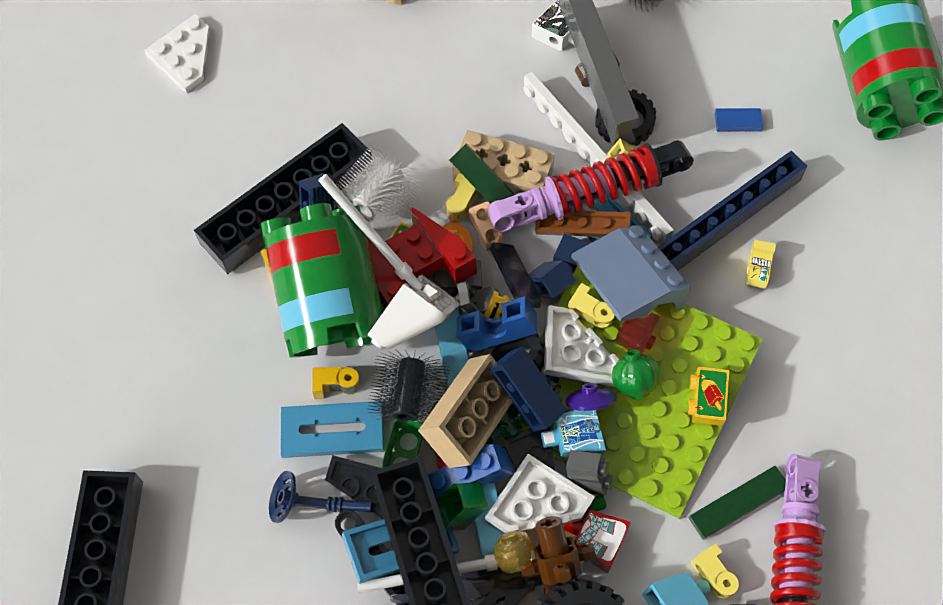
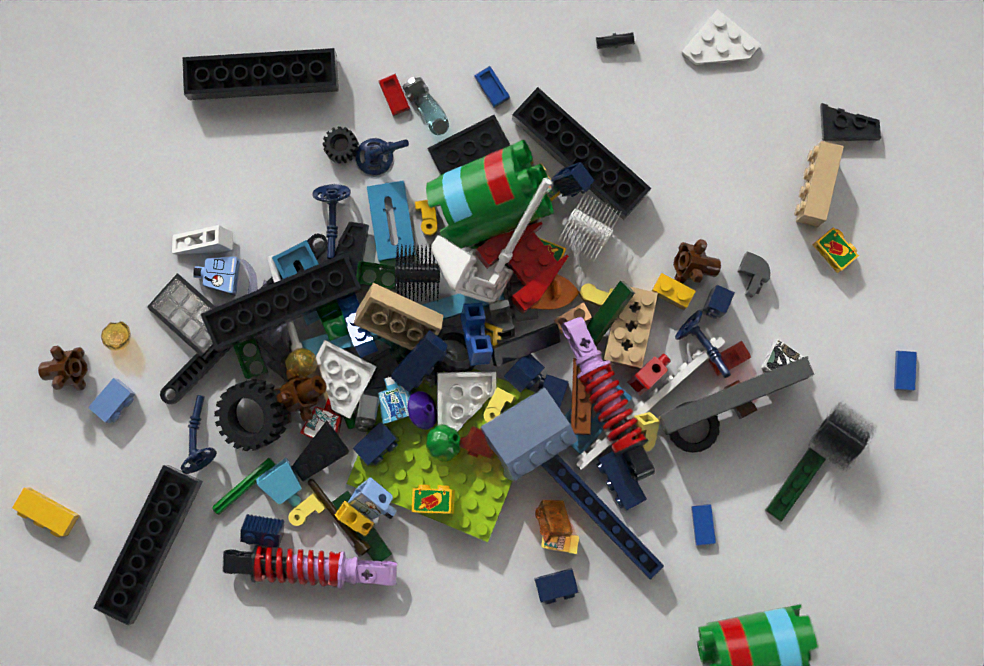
camera: 85 degrees right, 20 degrees up
none -> black wing [291,420,350,481]
none -> dark brown piece [308,479,371,557]
none -> black tyre [322,126,359,164]
none -> yellow leg [335,501,375,536]
none -> light blue torso [348,477,397,519]
none -> dark blue brick [353,422,400,466]
none -> dark blue dish [355,138,409,175]
none -> red tile [378,74,410,116]
none -> piece [403,77,449,135]
none -> black tile [427,115,510,175]
none -> blue tile [474,66,510,108]
none -> dark blue brick [534,568,579,605]
none -> clear orange bracket [535,500,573,543]
none -> black pin [596,32,635,49]
none -> dark blue brick [596,451,647,511]
none -> torso [627,354,671,396]
none -> yellow brick [651,273,696,310]
none -> reddish brown piece [673,239,721,284]
none -> dark blue dish [675,310,731,378]
none -> dark blue brick [703,285,735,319]
none -> clear red brick [708,341,751,376]
none -> dark grey brick [737,251,771,298]
none -> dark green tile [765,448,826,522]

